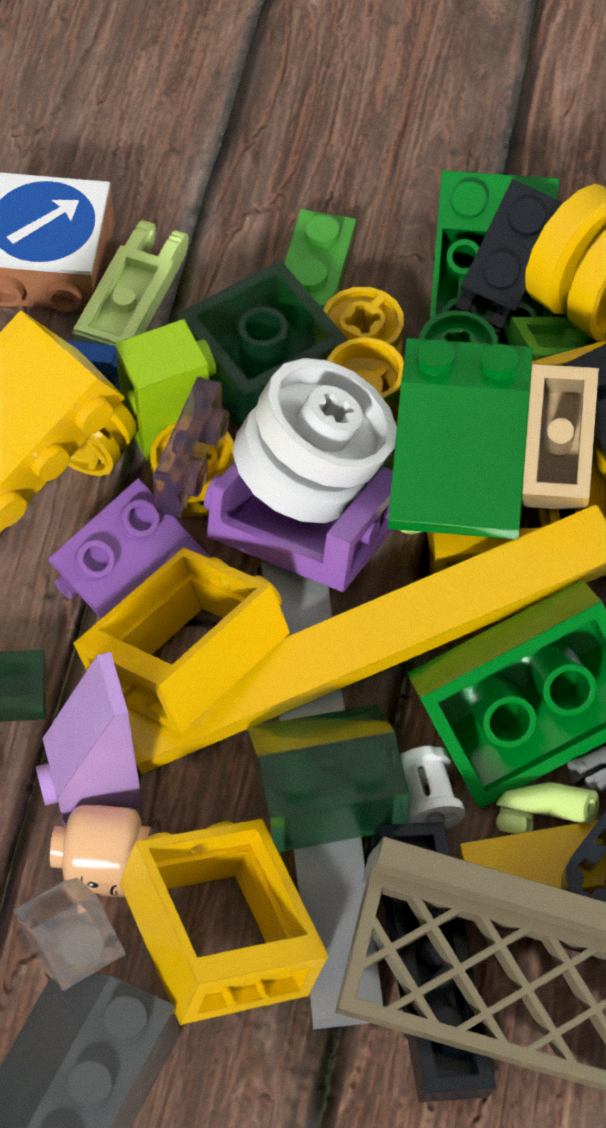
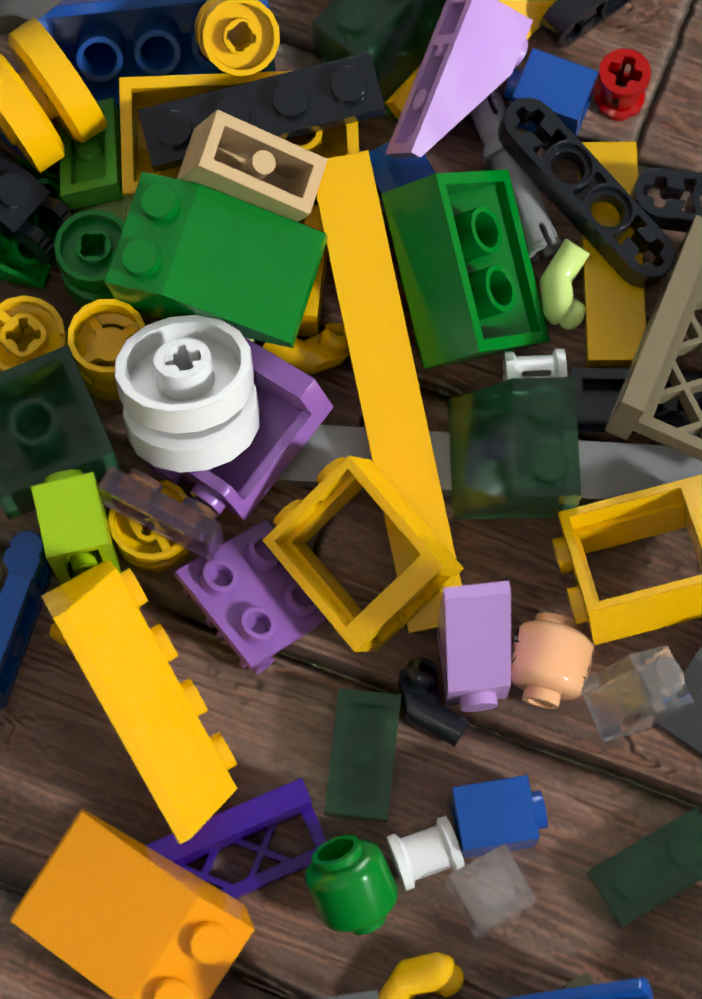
camera: 80 degrees left, 15 degrees up
none -> yellow arm [263,322,349,375]
none -> black arm [398,657,469,747]

